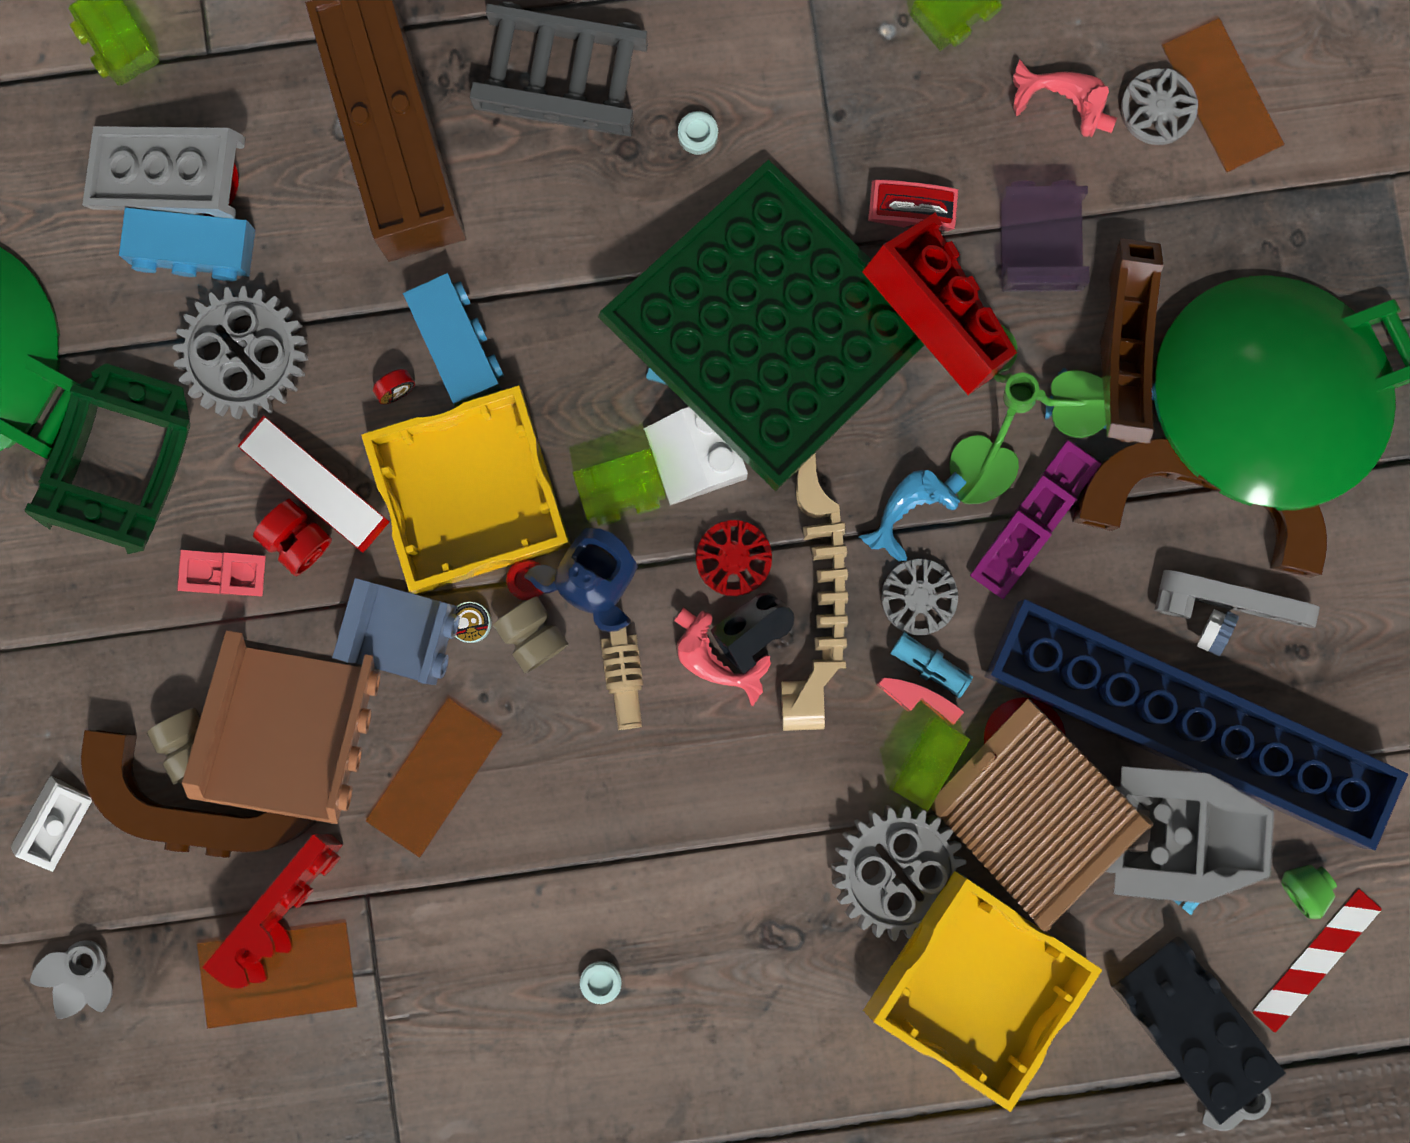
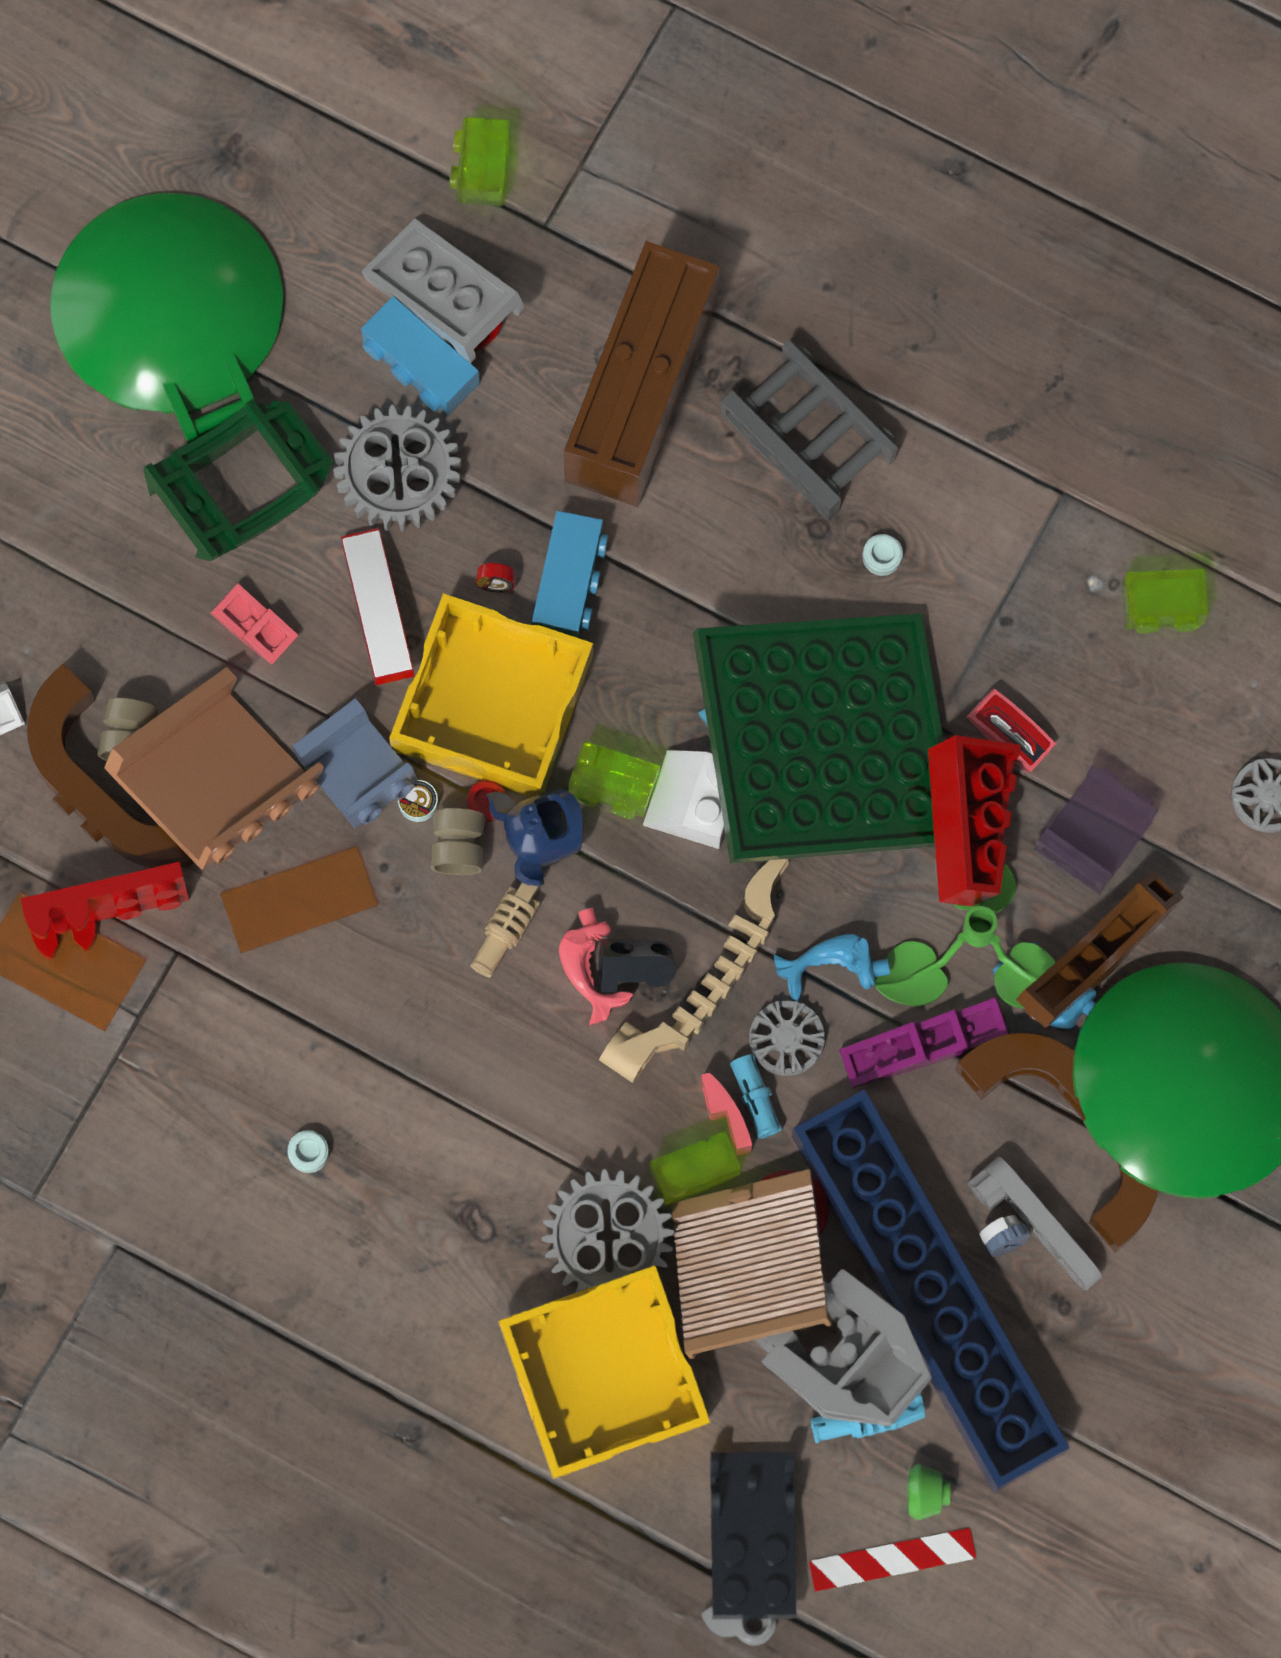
camera: 35 degrees right, 10 degrees down
red wheel [253,499,332,577] -> none
red wheel [696,520,772,596] -> none
coral animal [1013,60,1117,137] -> none

